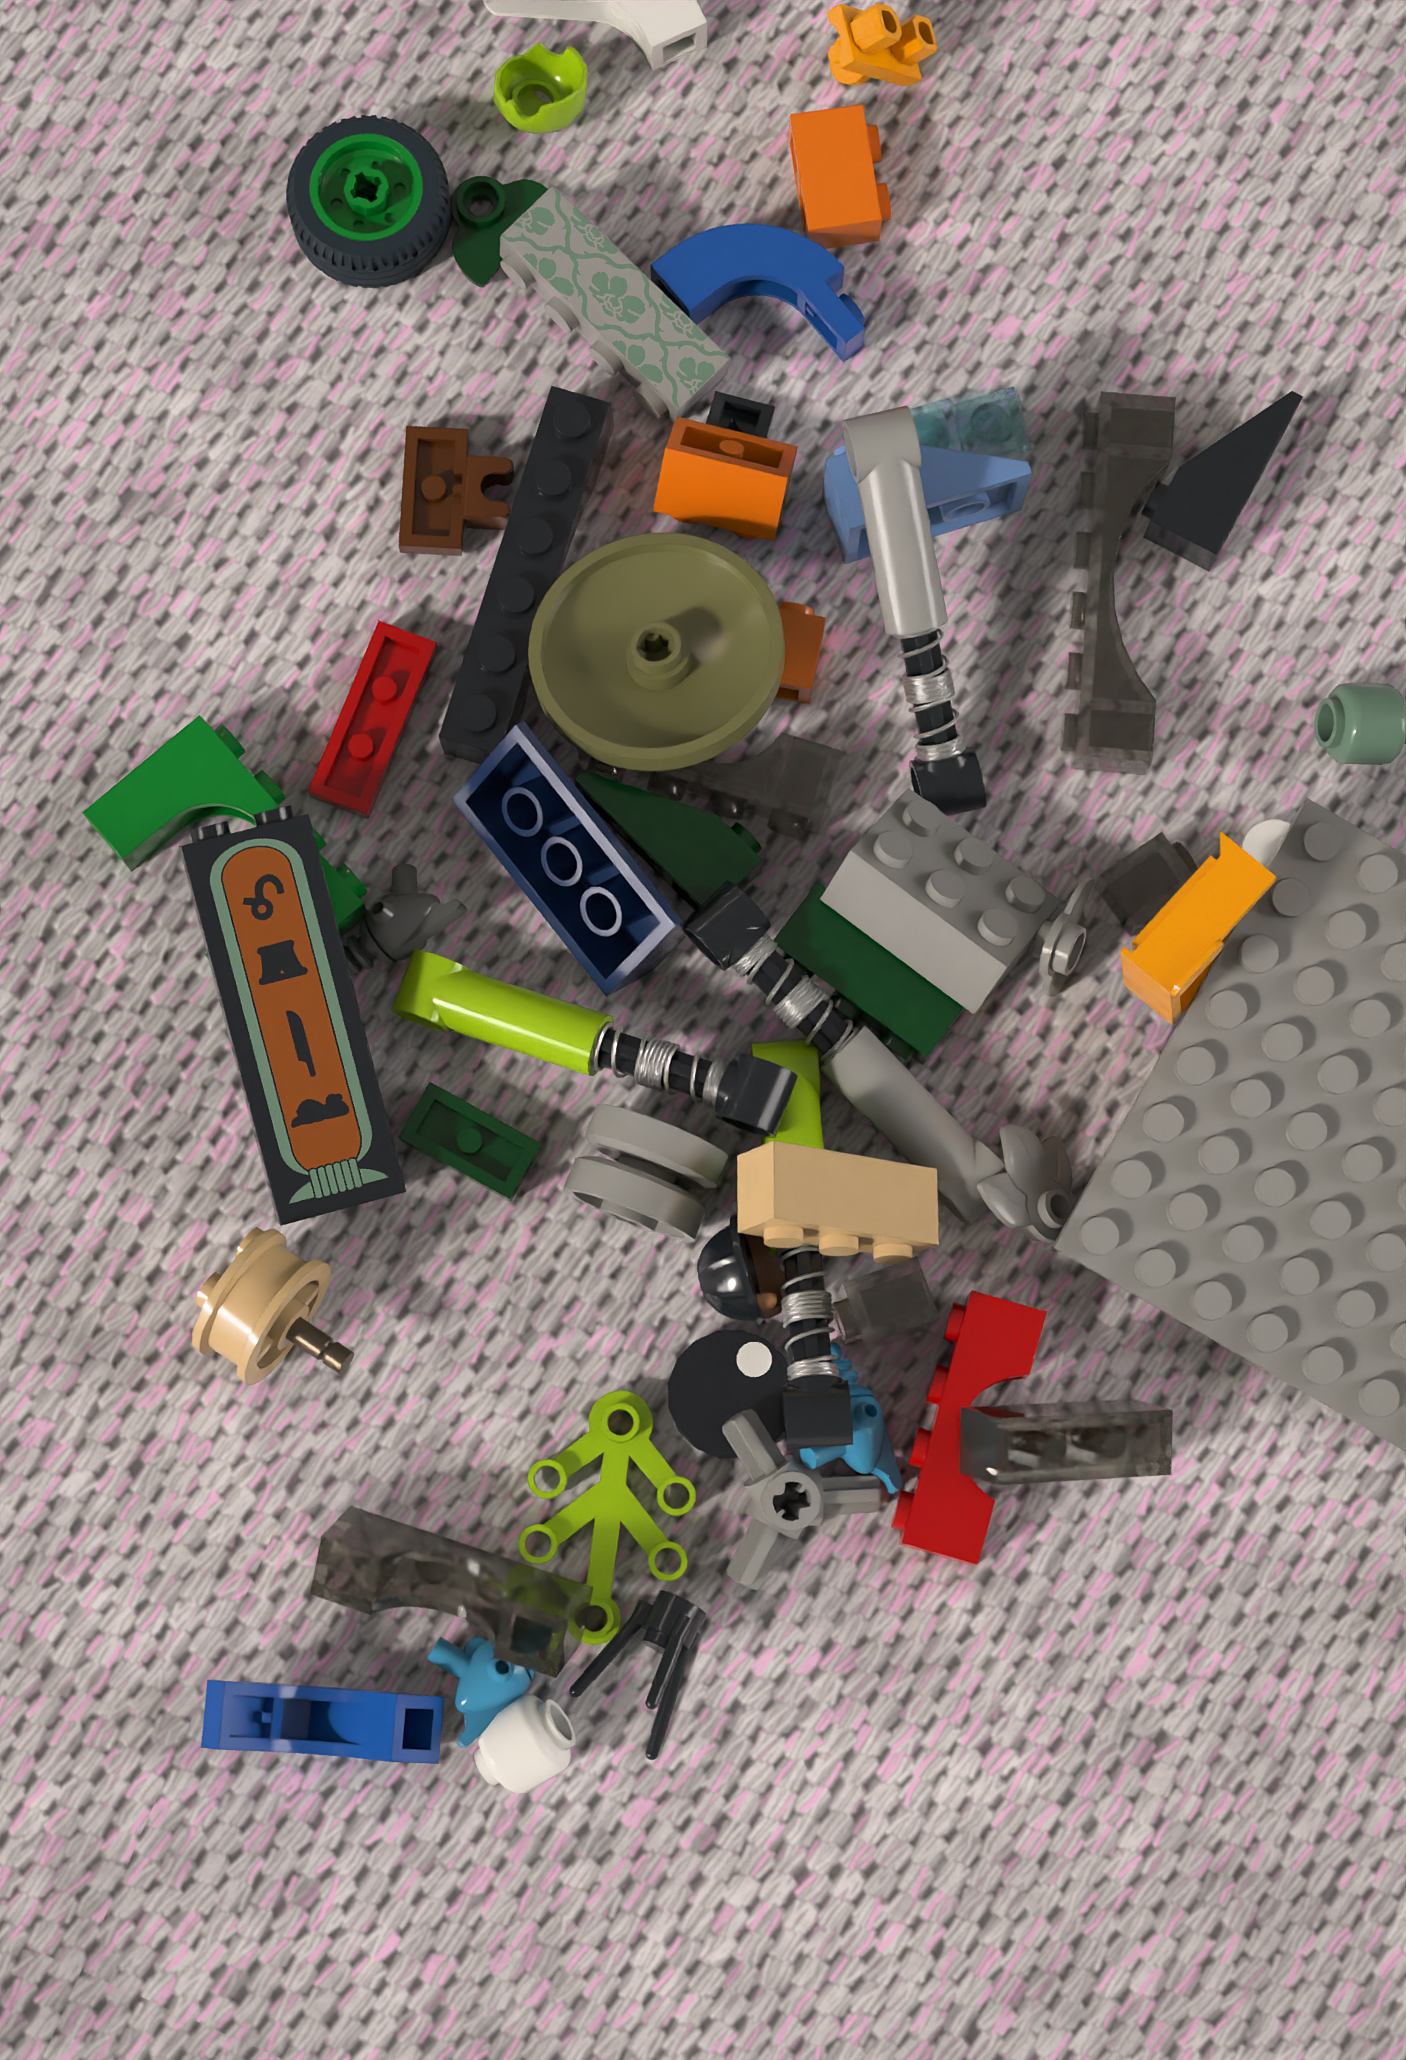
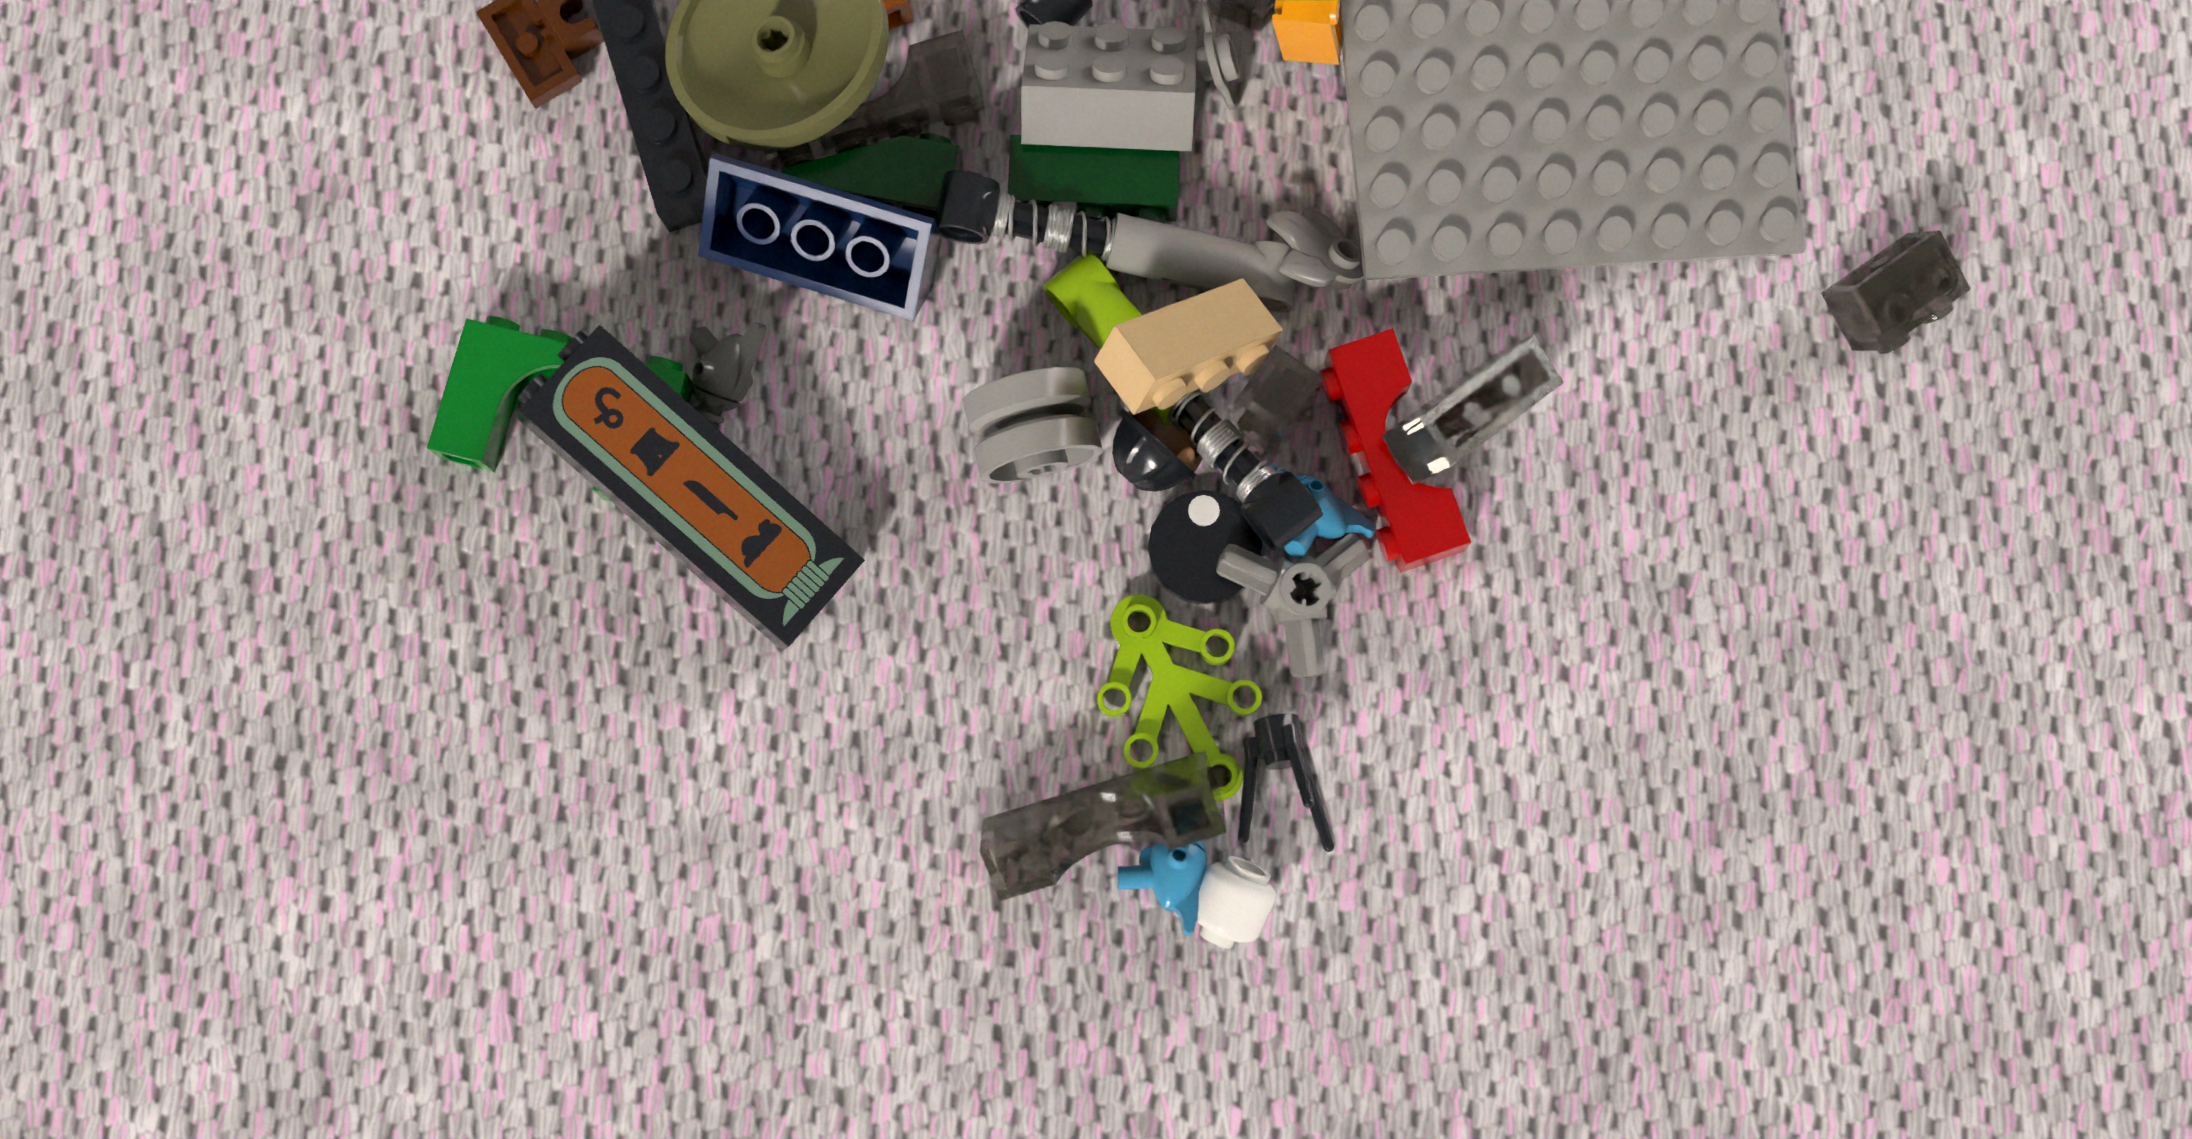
camera: 30 degrees left, 0 degrees up
tan wheel [192,1227,354,1385] -> none
blue arch [201,1680,444,1764] -> none
red plate [308,620,438,820] -> none
piece [391,950,798,1138] -> none
dark green plate [398,1082,542,1202] -> none

